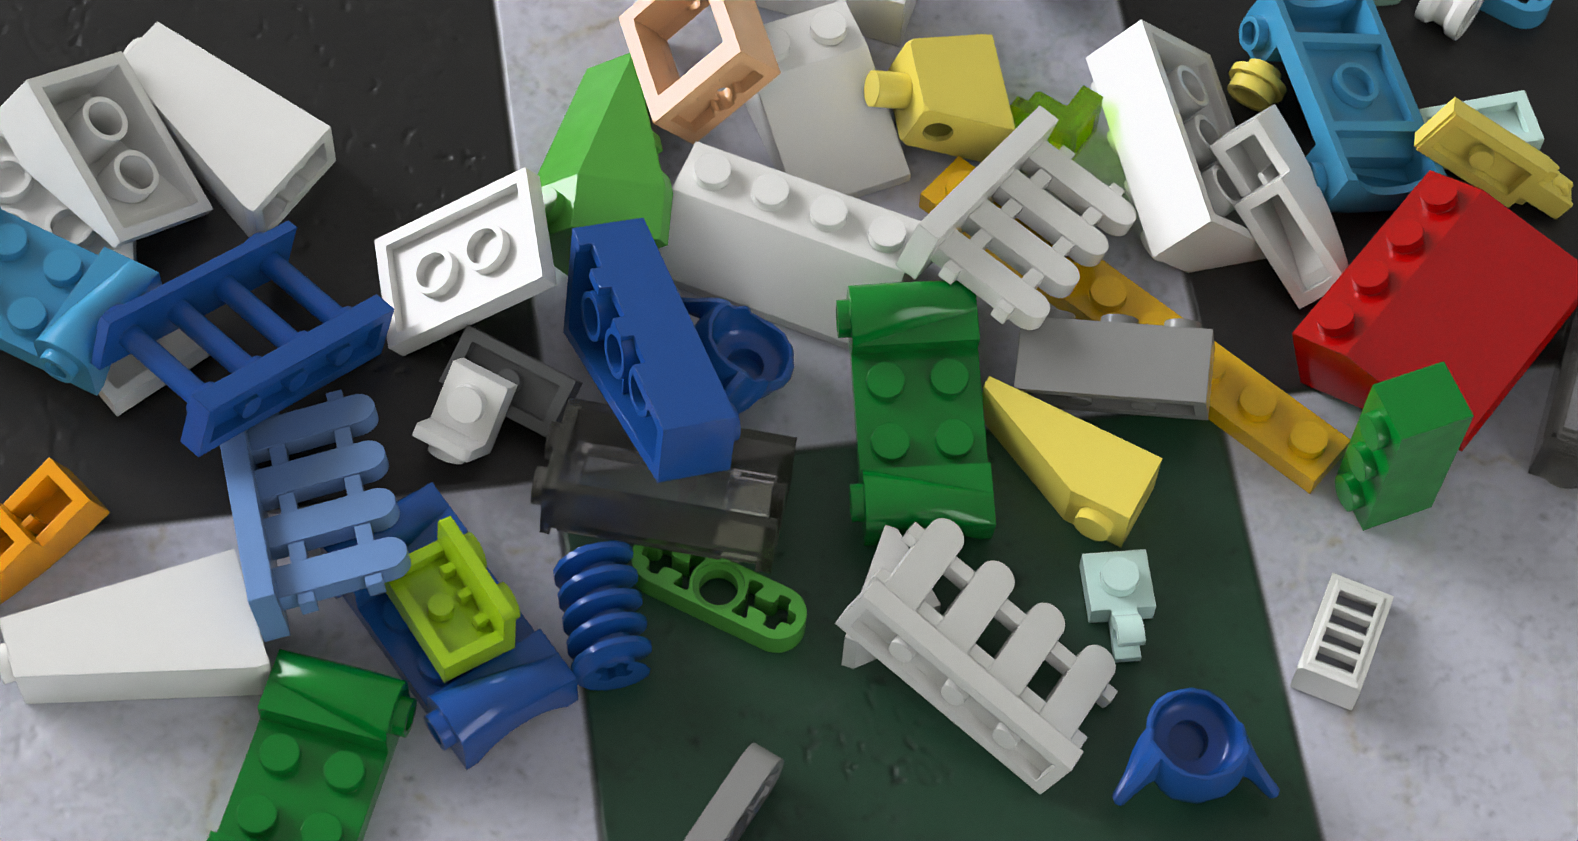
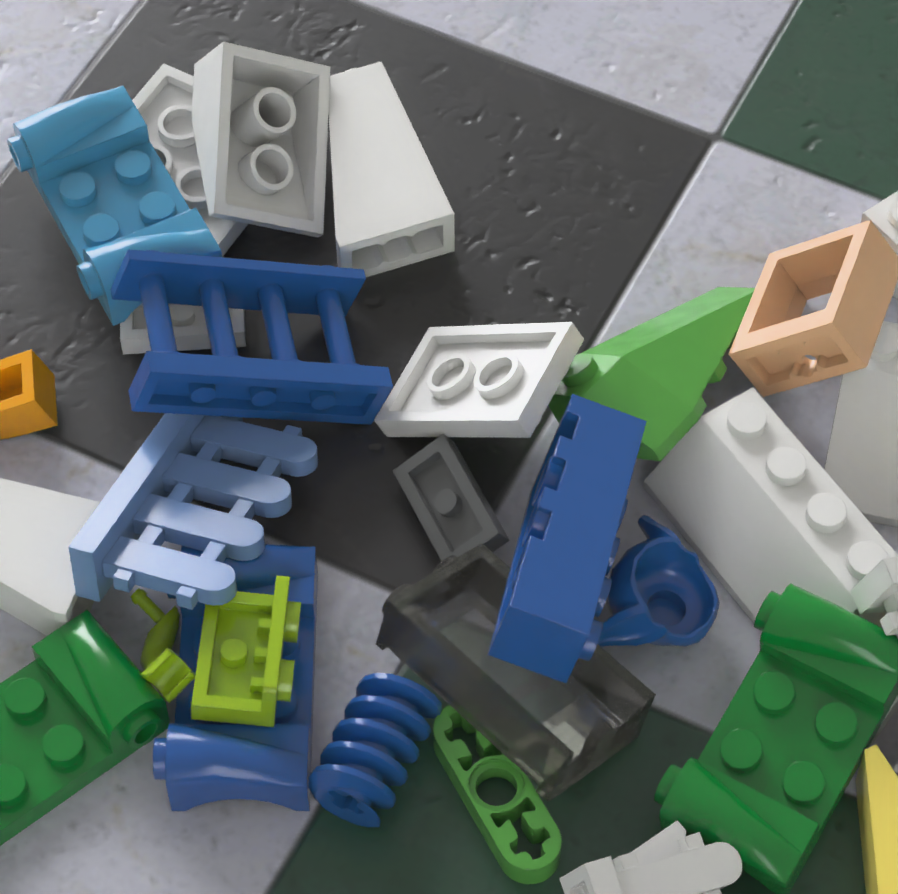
camera: 40 degrees right, 5 degrees down
white bracket [412,358,518,464] -> none
none -> lime piece [130,588,195,704]

